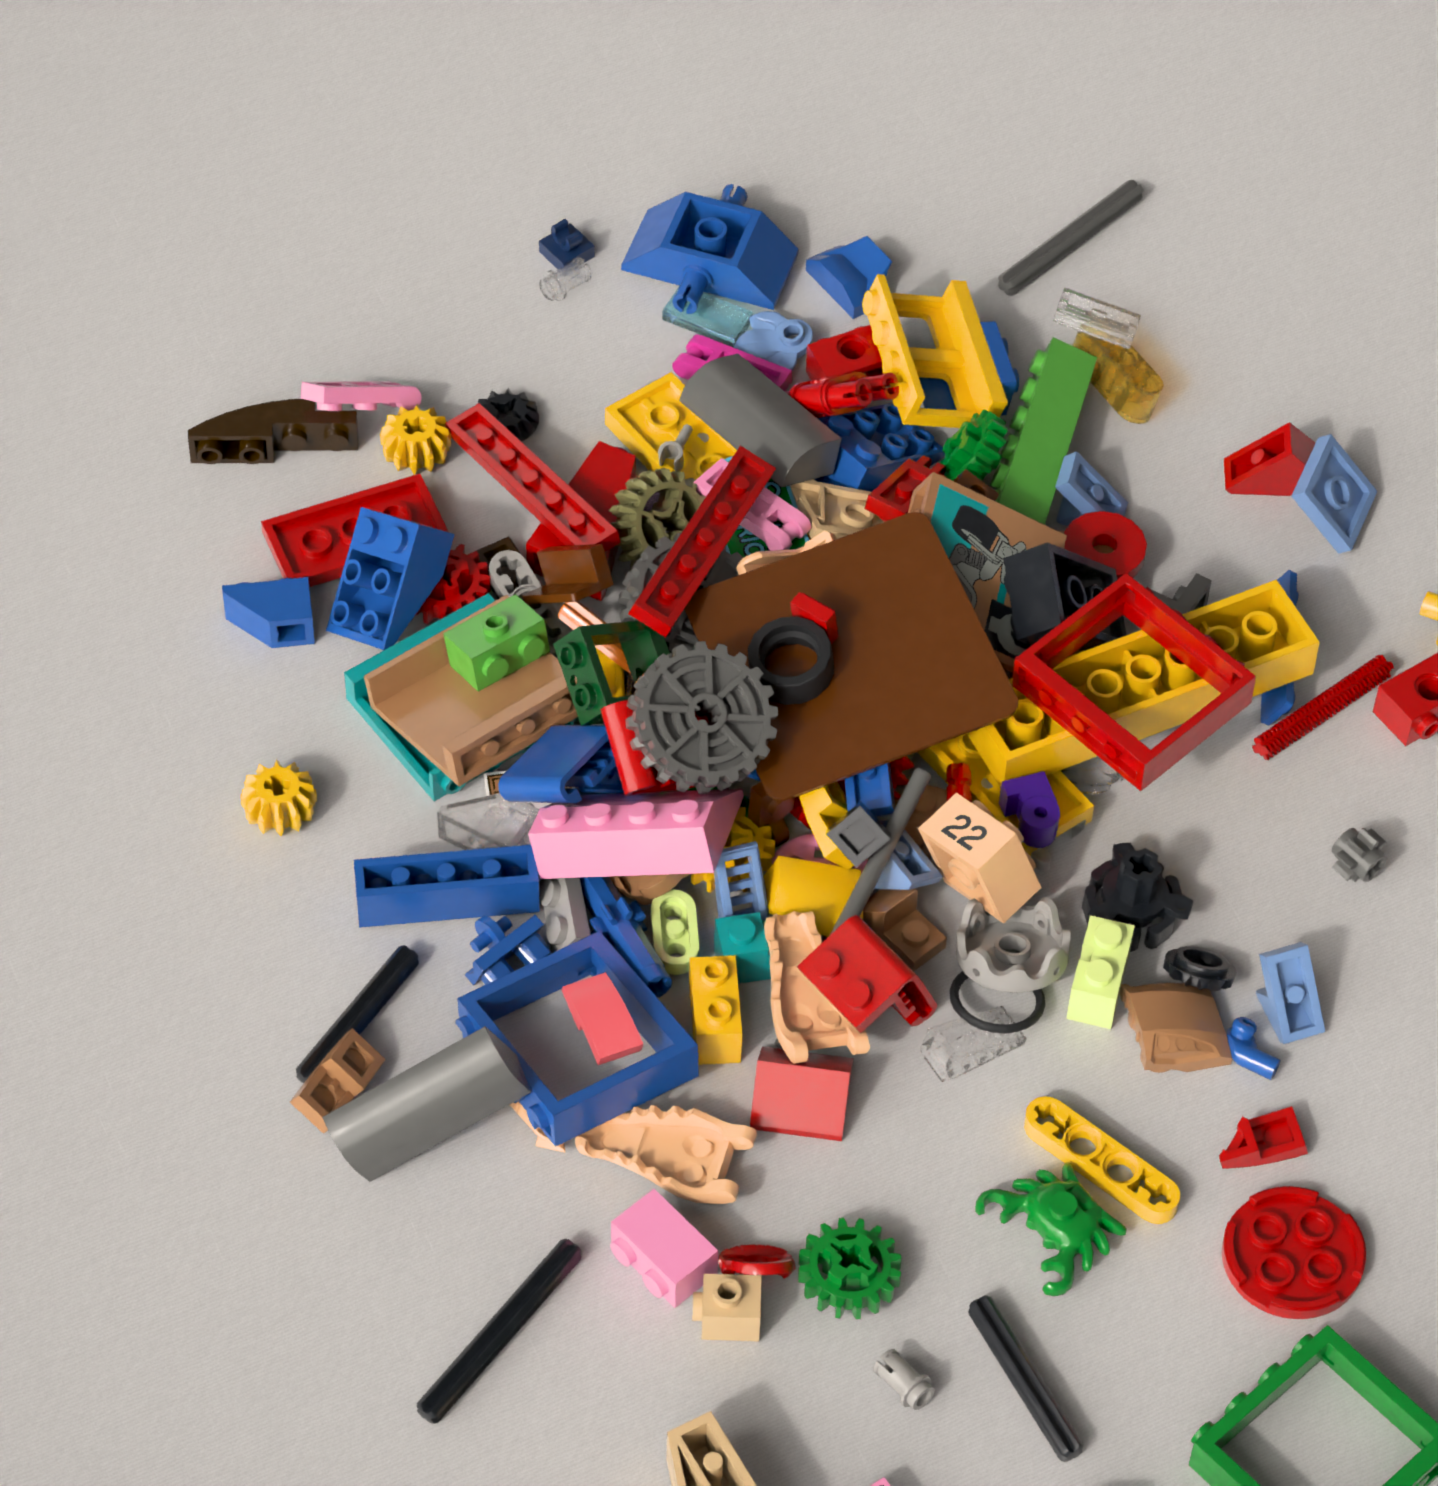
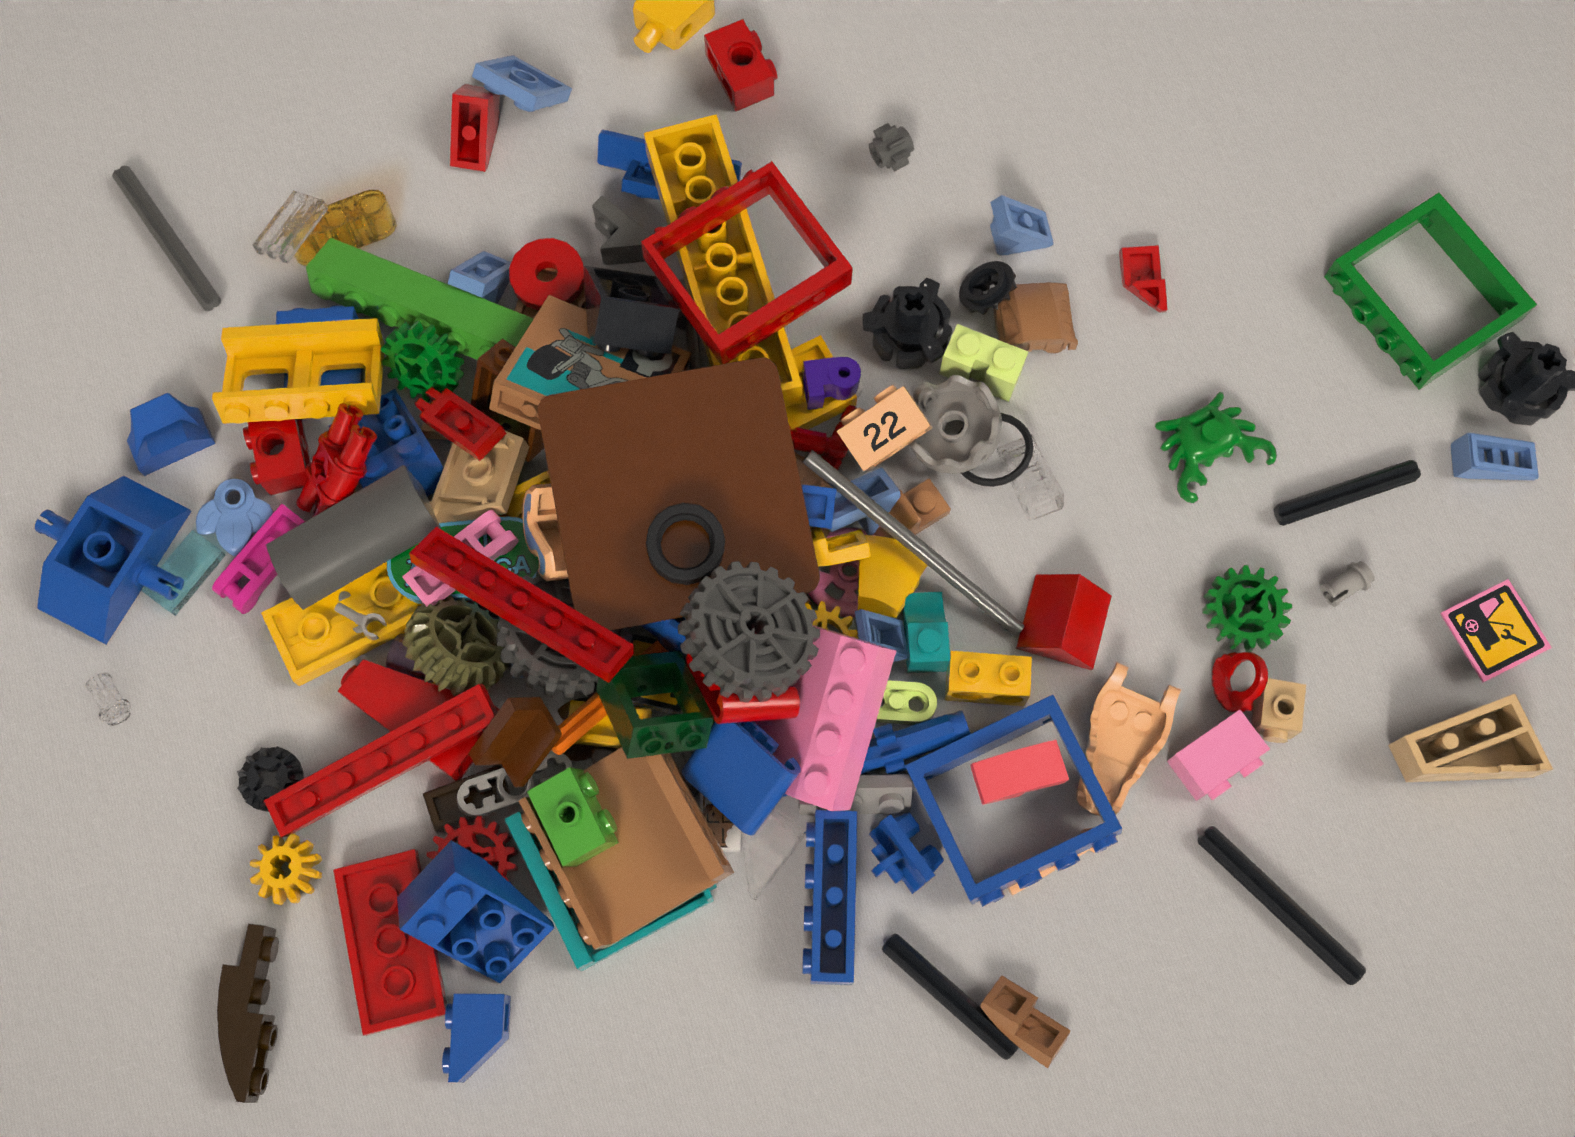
camera: 80 degrees left, 20 degrees up
yellow gear [240,759,317,836] -> none
bright pink plate [301,381,422,411] -> none
brick [323,1026,531,1182] -> none
dark blue tile [539,219,595,275] -> none
light nougat animal [764,911,870,1064] -> none
red tile [790,592,839,645] -> none
piece [797,915,937,1034] -> none
tile [826,801,891,868] -> none
yellow beam [1024,1096,1180,1224] -> none
red tile [1222,1186,1366,1319] -> none
blue arm [1227,1017,1281,1080] -> none
red axle [1252,655,1394,760] -> none

